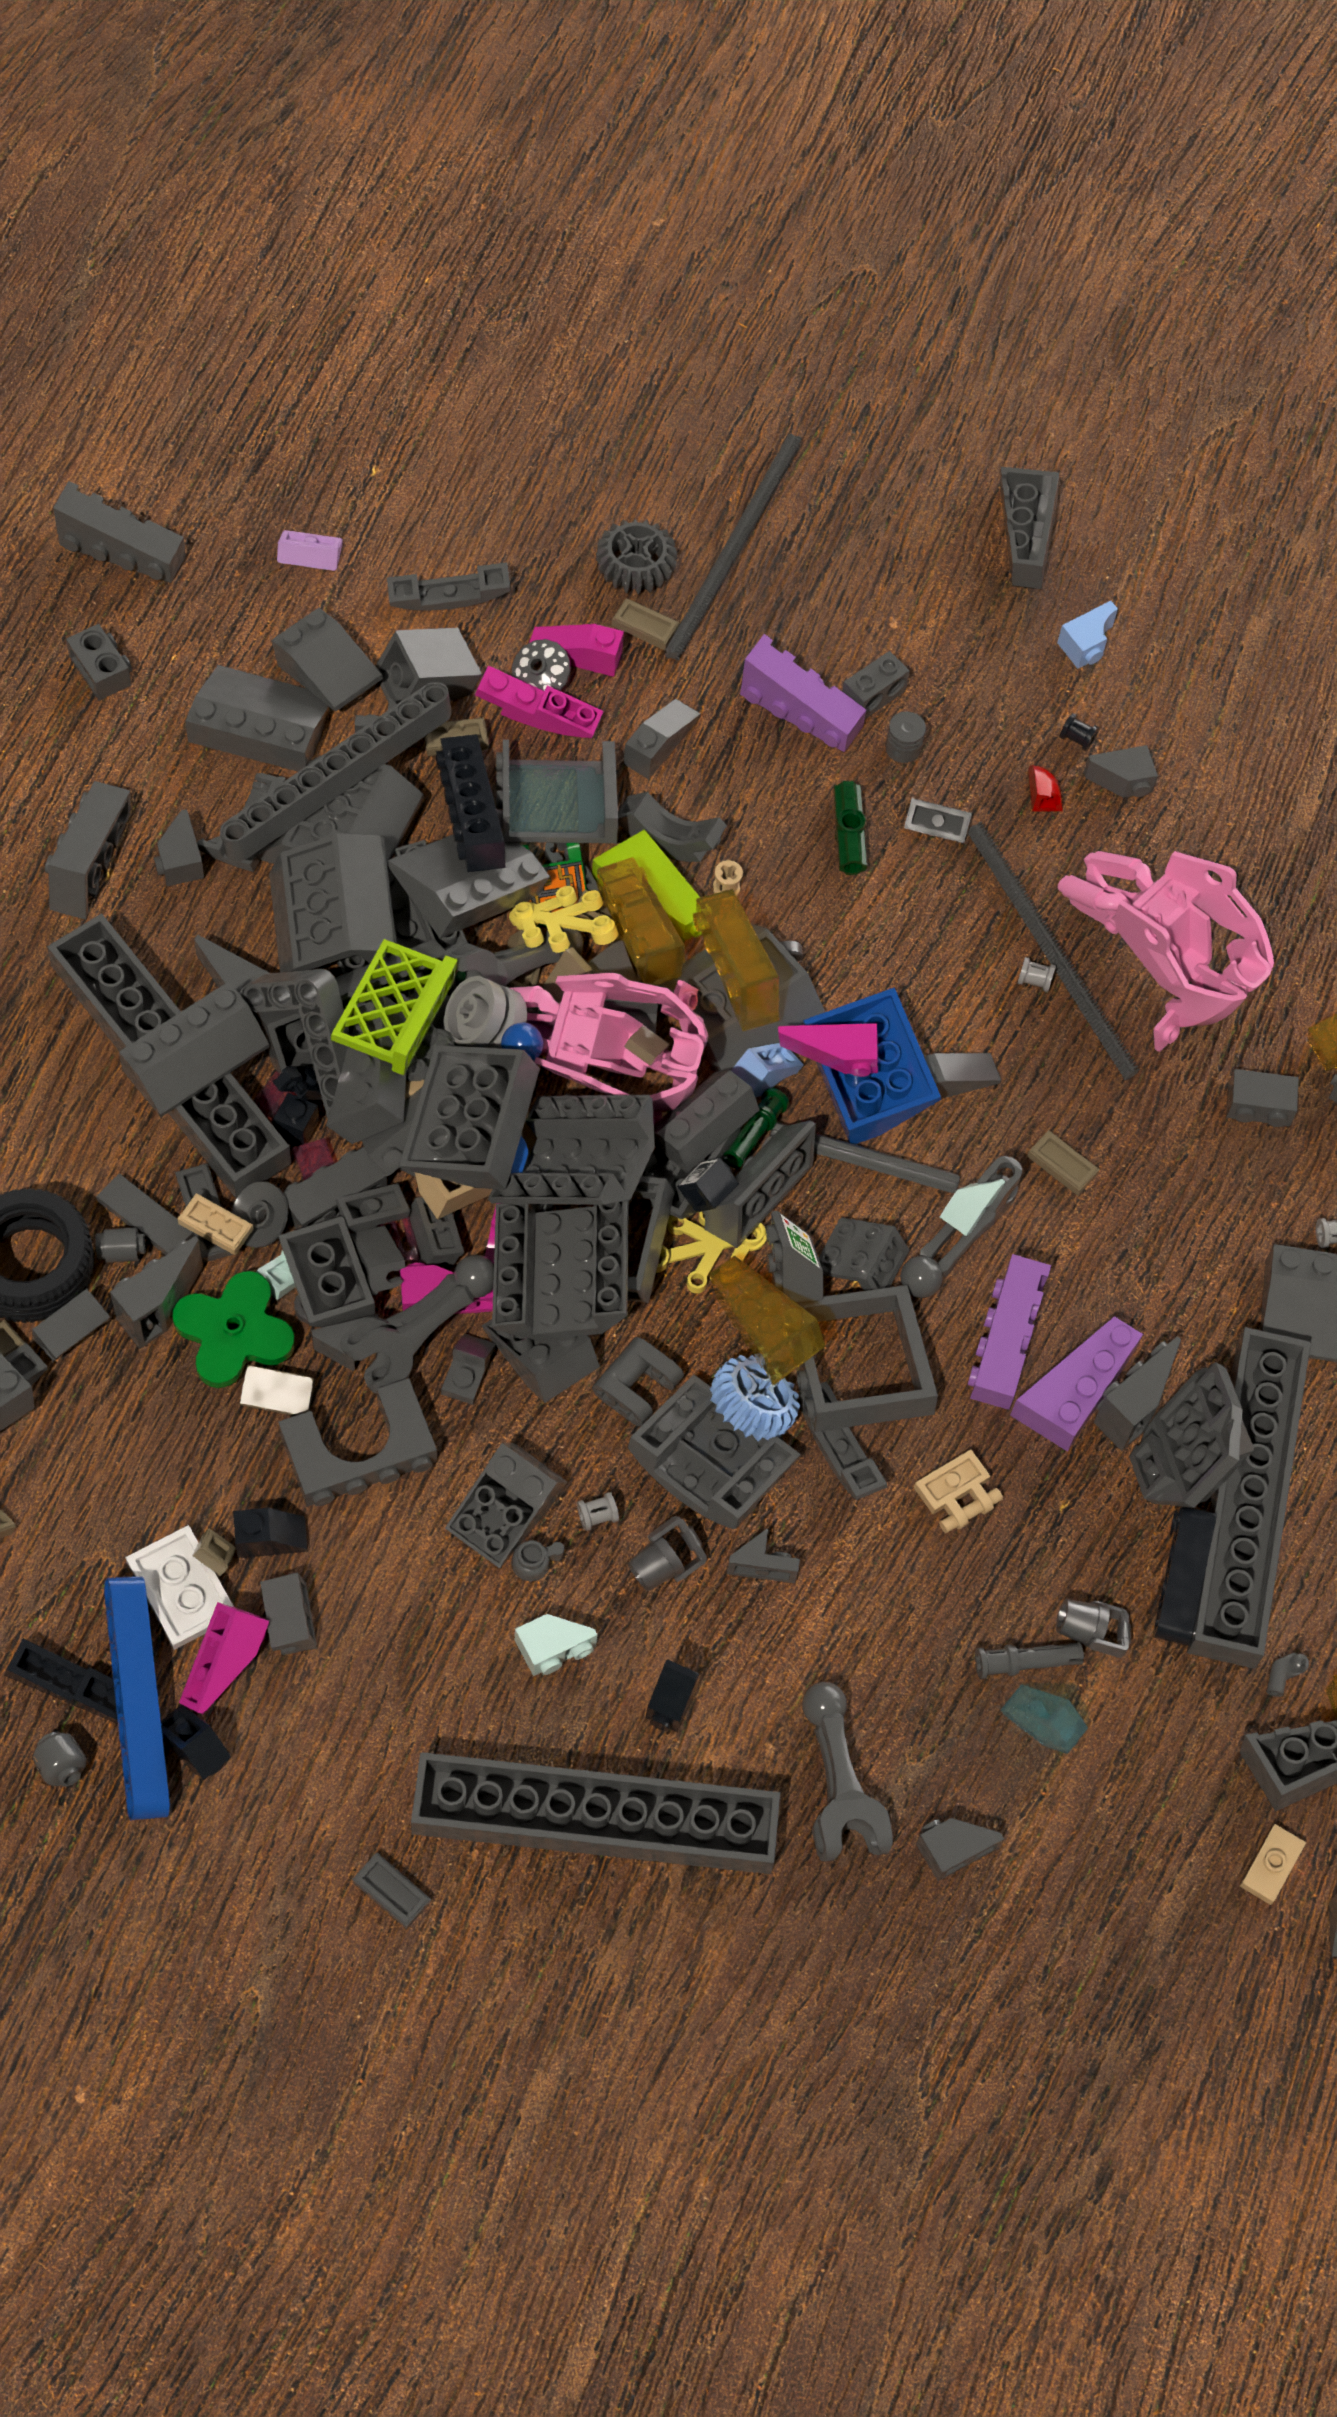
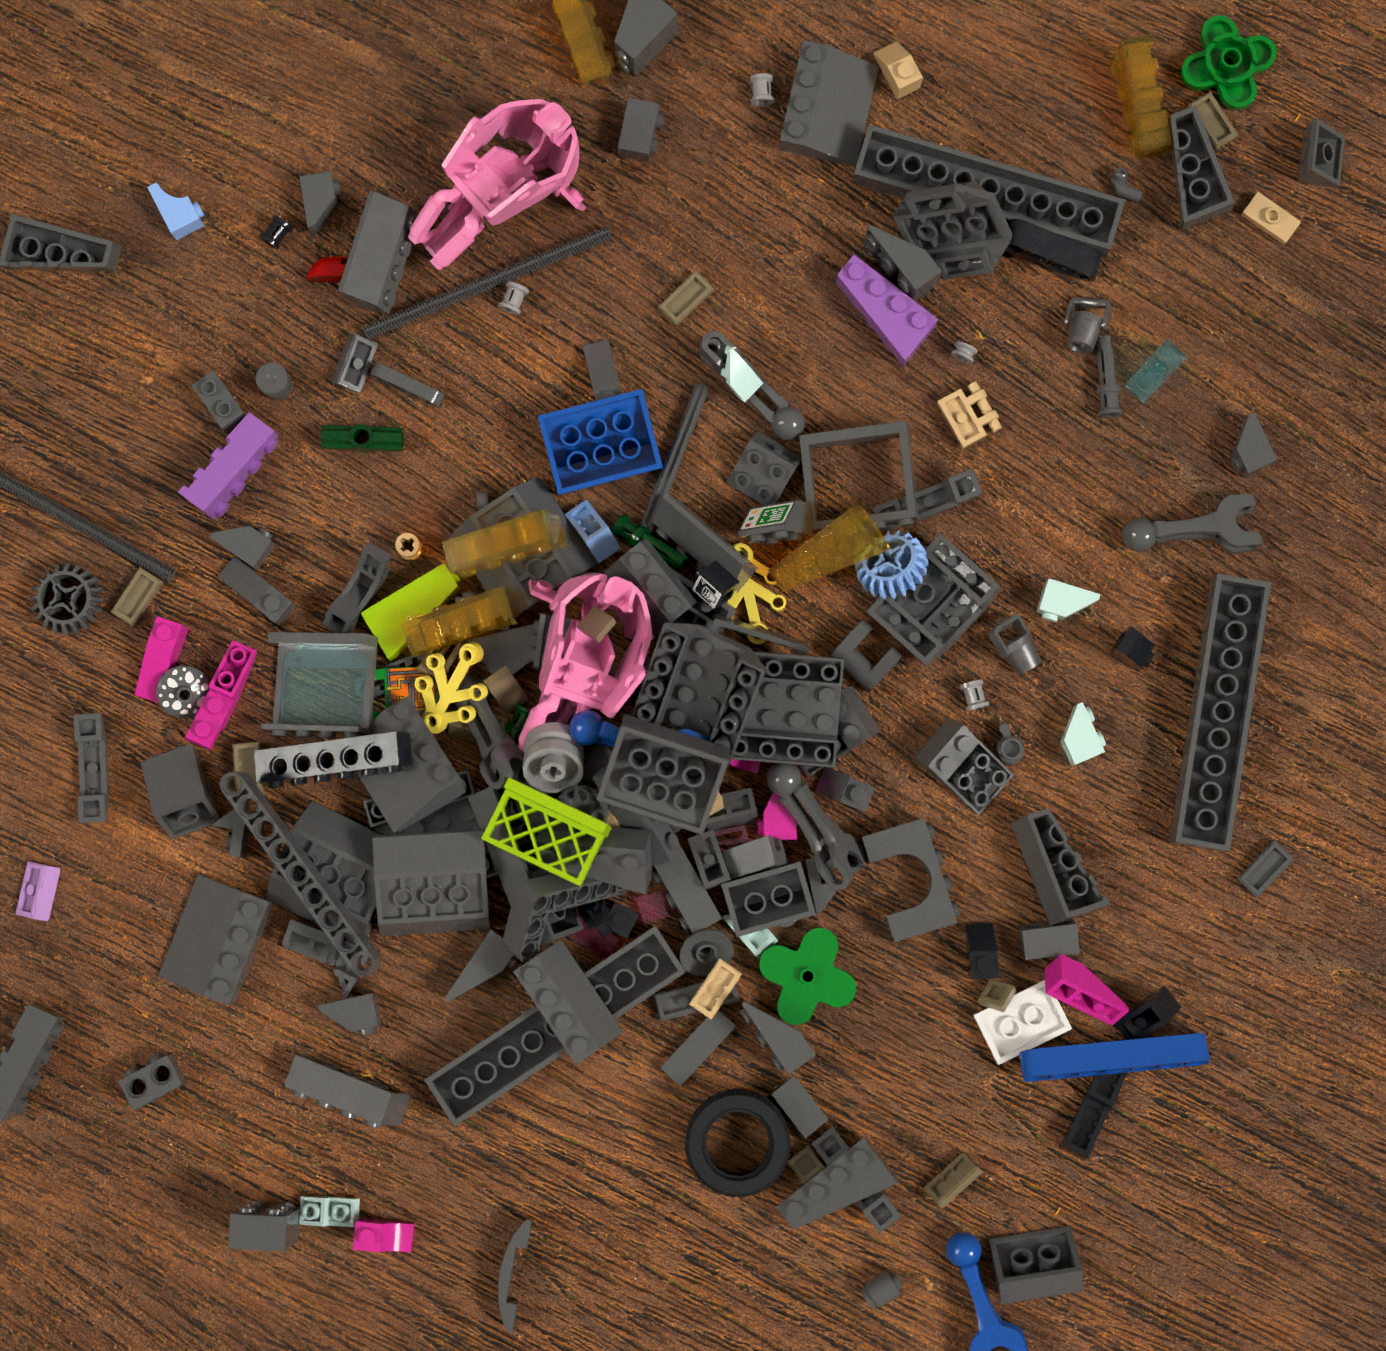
camera: 75 degrees left, 20 degrees up
dark grey head [33,1732,87,1787] -> none
dark grey brick [96,1227,146,1263] -> none
slope [240,1365,315,1416] -> none
dark grey slope [271,607,383,712] -> none
dark grey slope [727,1529,800,1583] -> none
dark pink slope [778,1024,878,1077] -> none
medium lavender wedge [967,1254,1051,1410] -> none
none -> dark grey slope [209,526,276,571]
none -> dark grey slope [338,191,419,315]
none -> dark grey beam [370,362,445,408]
none -> light grey bush [951,341,978,364]
none -> dark grey wedge [1011,808,1111,926]
none -> light aqua slope [1036,578,1101,622]

